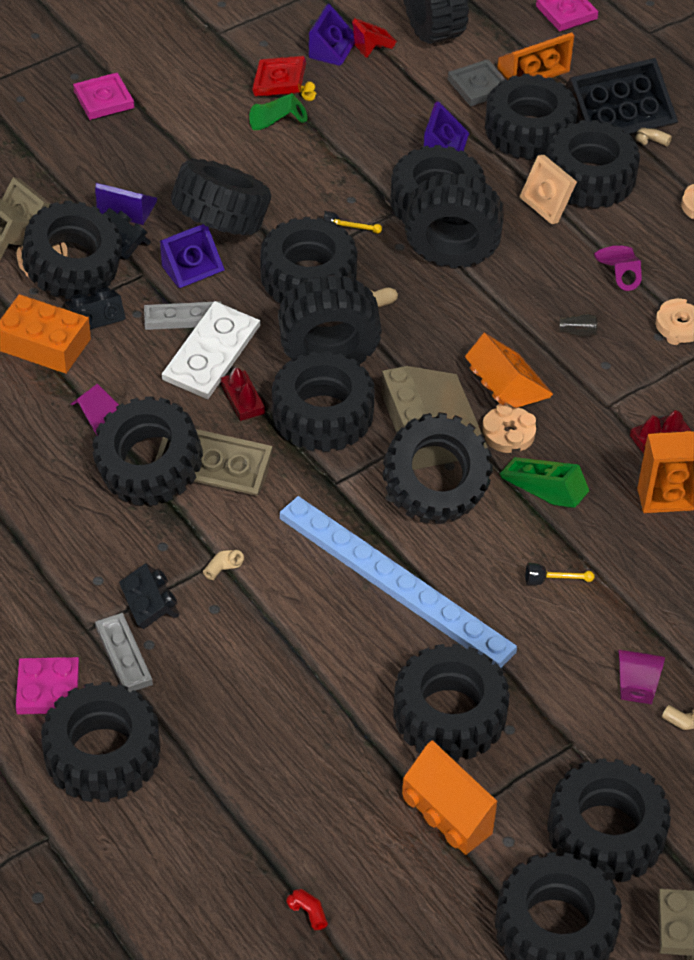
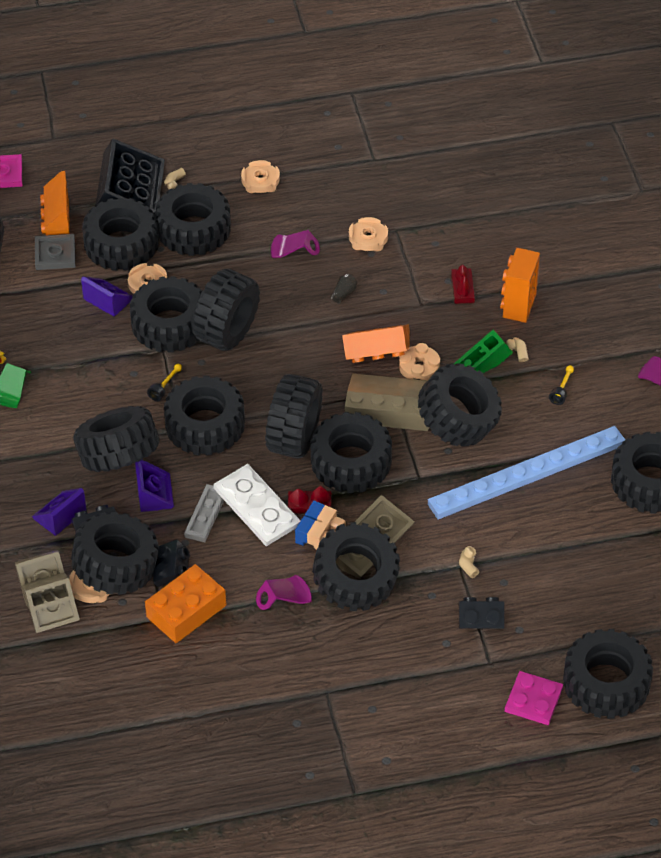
camera: 65 degrees left, 0 degrees up
light grey tile [95,613,153,692] -> none
tan arm [371,287,398,308] -> none
light nougat plate [520,155,577,224] -> none
none -> light nougat plate [128,263,167,294]
none -> hips [295,501,346,550]
none -> tan arm [506,337,529,362]

